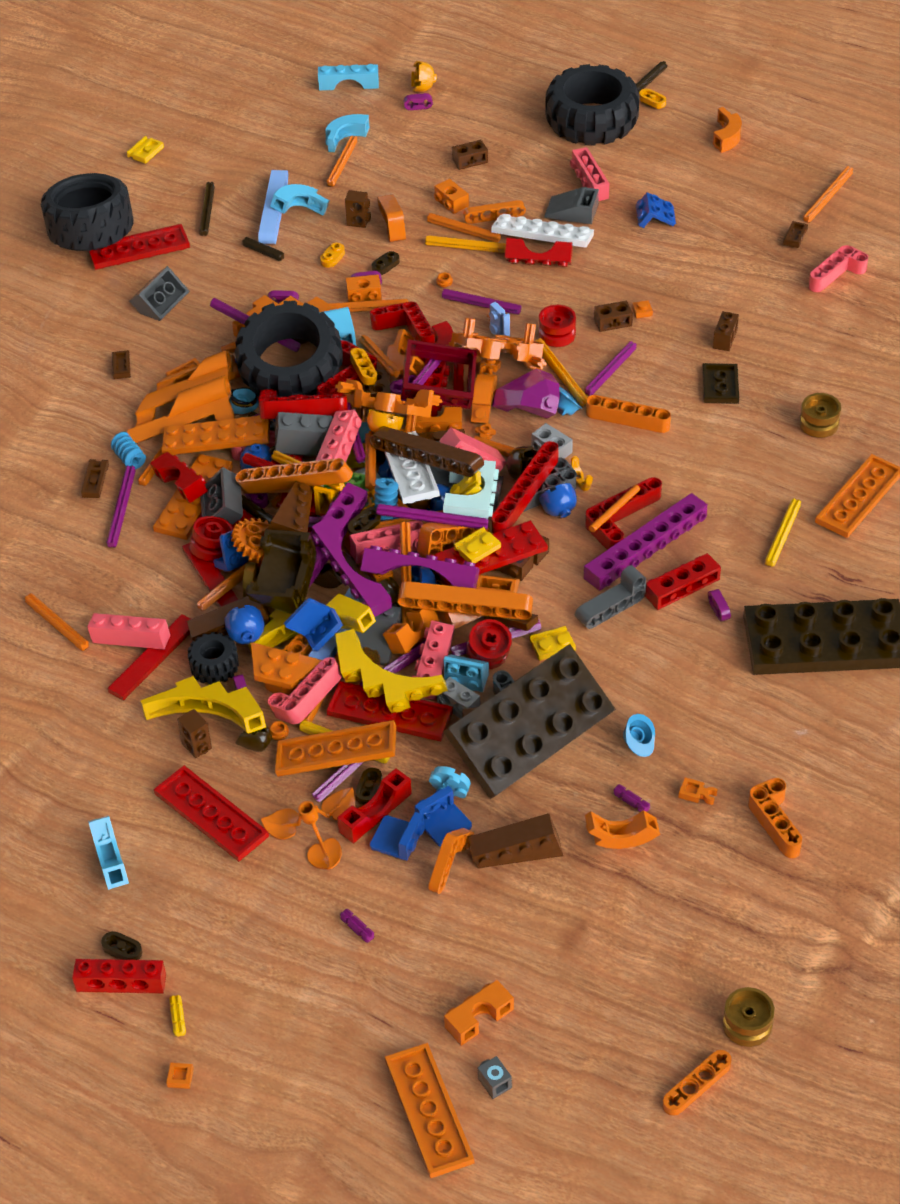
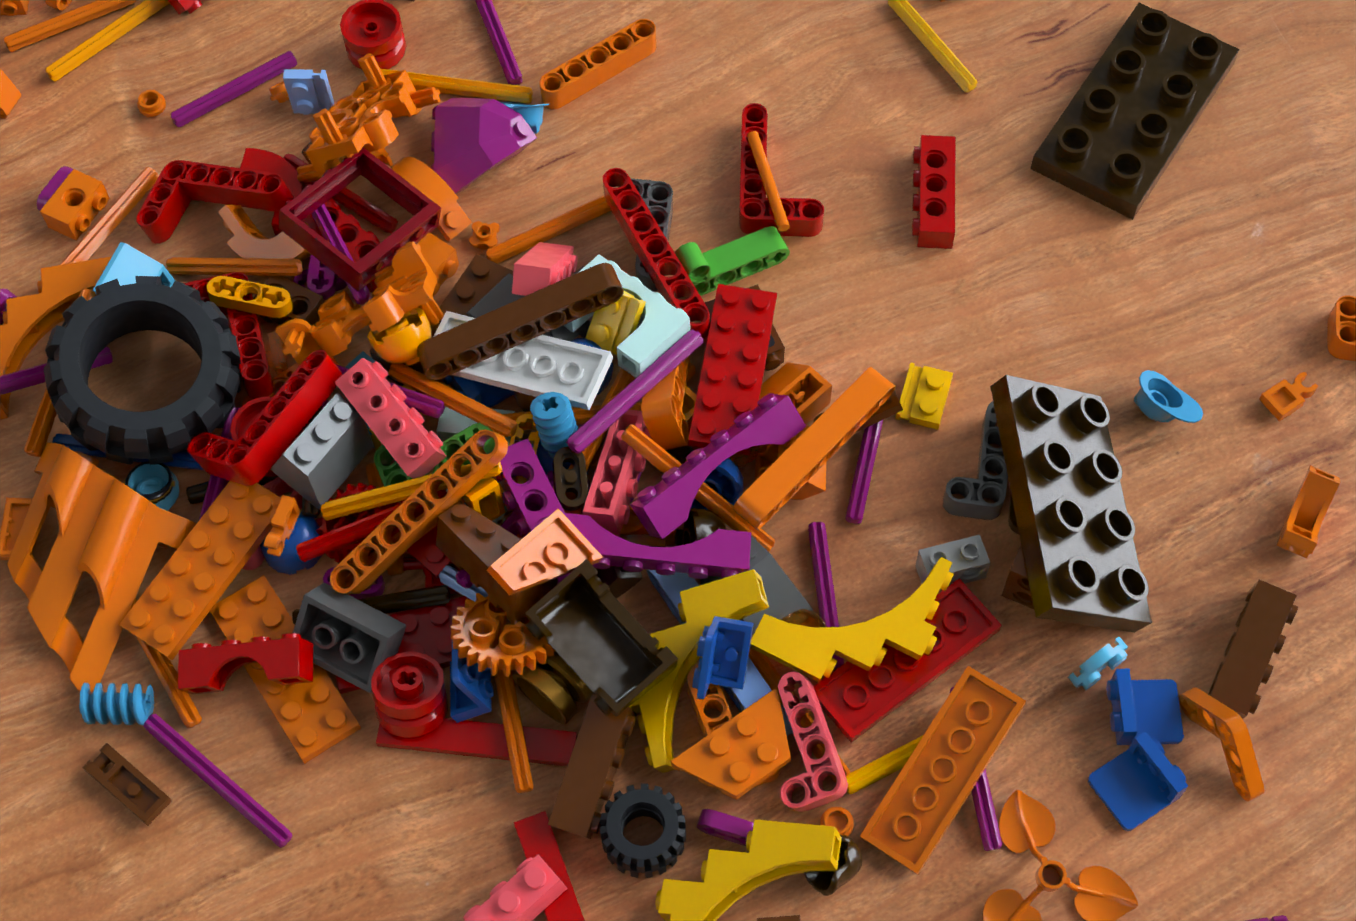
camera: 55 degrees left, 15 degrees up
blue cylinder [225,605,264,644] -> none
red arch [337,768,412,844] -> none
dark brown plate [356,768,382,805] -> none
dark brown plate [372,251,400,275] -> none
orange arch [383,608,440,655] -> none
coral brick [412,621,454,700] -> none
medium azure slope [444,655,489,692] -> none
yellow plate [454,527,501,563] -> none
red wheel [466,619,512,669] -> none
dark brown cylinder [506,446,538,480] -> none
light grey brick [531,423,573,459] -> none
blue cylinder [539,483,577,518] -> none
light orange cap [571,456,593,491] -> none
dark grey beam [575,565,646,629] -> none
magenta brick [584,493,707,591] -> none
magenta axle [613,784,650,812] -> none
magenta beam [708,589,731,622] -> none
none -> orange plate [263,495,300,557]
none -> wing [486,509,603,596]
none -> bright green beam [675,226,790,296]

